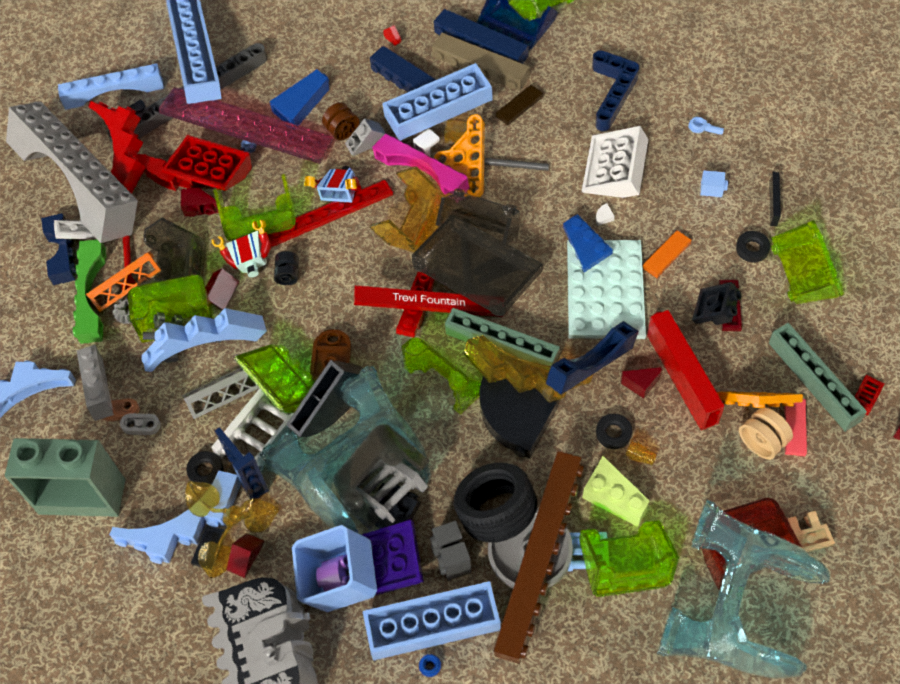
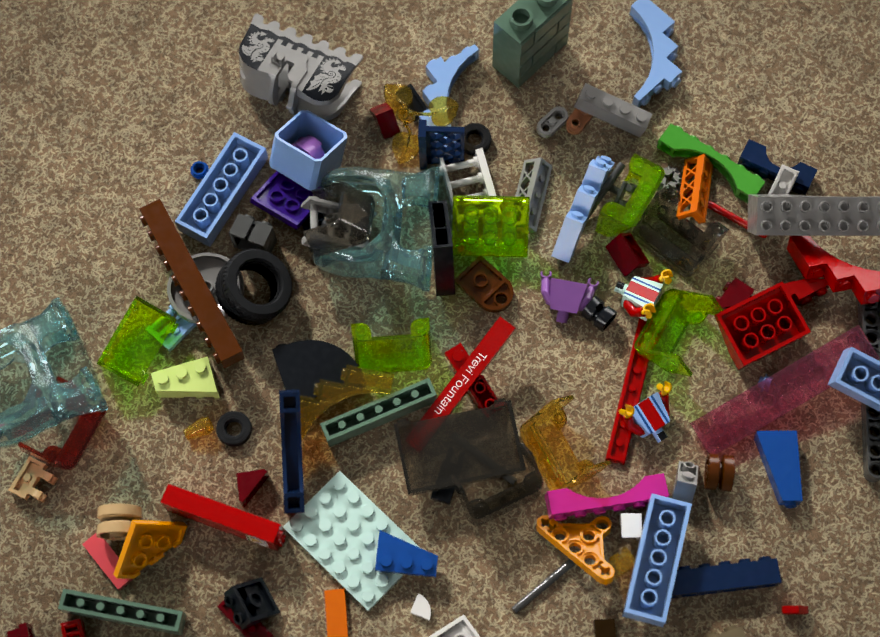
camera: 130 degrees right, 10 degrees up
none -> medium lavender torso [540,271,599,323]

